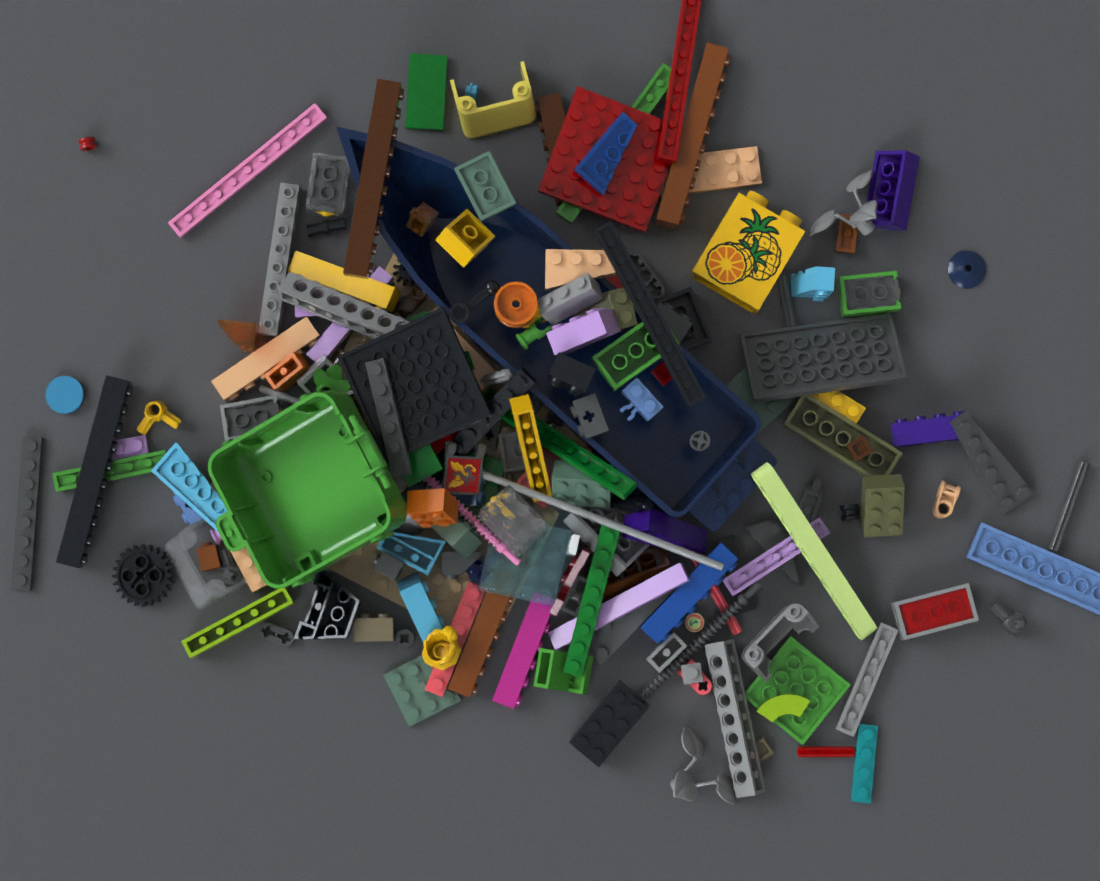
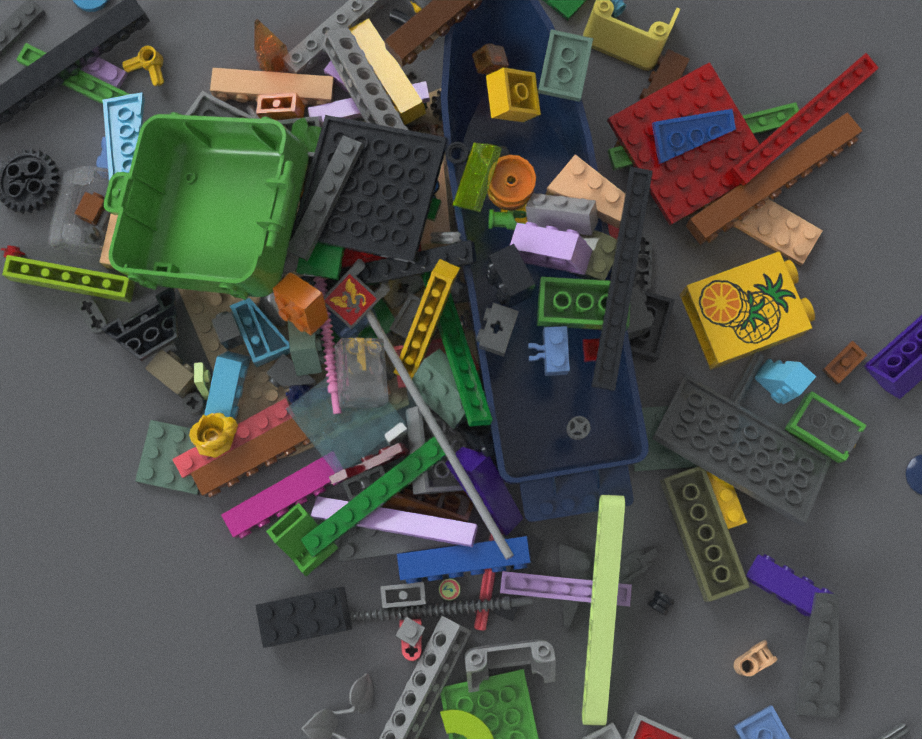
camera: 35 degrees right, 5 degrees down
light grey plant [809,170,877,237] -> none
reddish brown tile [846,435,873,462] -> none
olive brick [861,474,905,537] -> none
none -> red plate [1,245,25,258]
none -> yellowish green plate [194,362,212,400]
none -> clear neon green tile [453,142,502,212]

